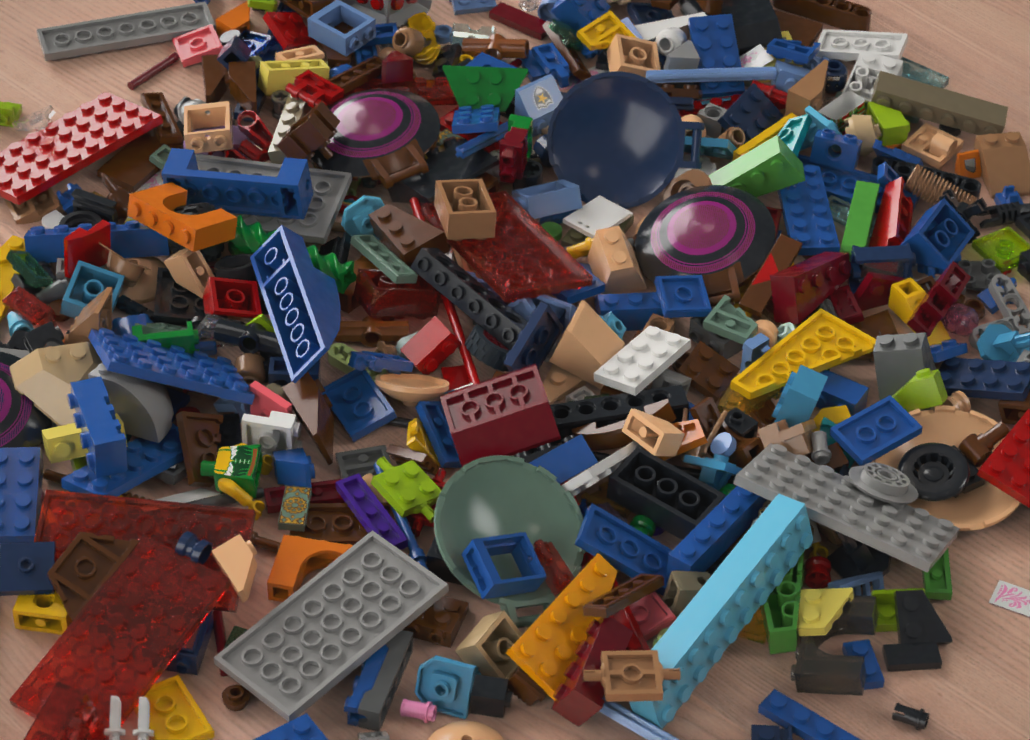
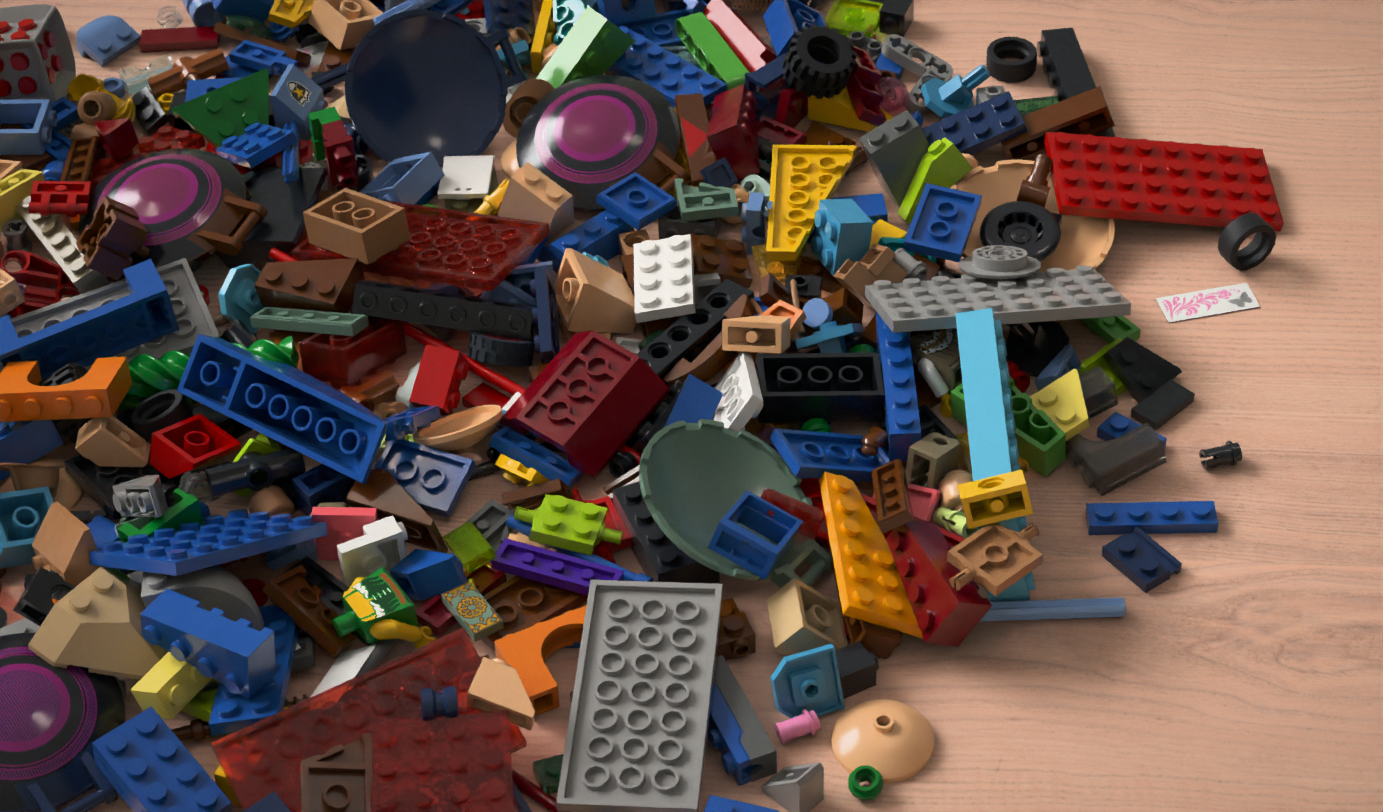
camera: 35 degrees left, 0 degrees up
none -> light grey slope [113,475,168,517]
none -> clear neon green tile [443,520,496,573]
none -> dark blue tile [699,157,739,188]
none -> black tyre [782,24,857,99]
none -> reddish brown arm [861,426,888,456]
none -> yellow brick [957,469,1033,529]

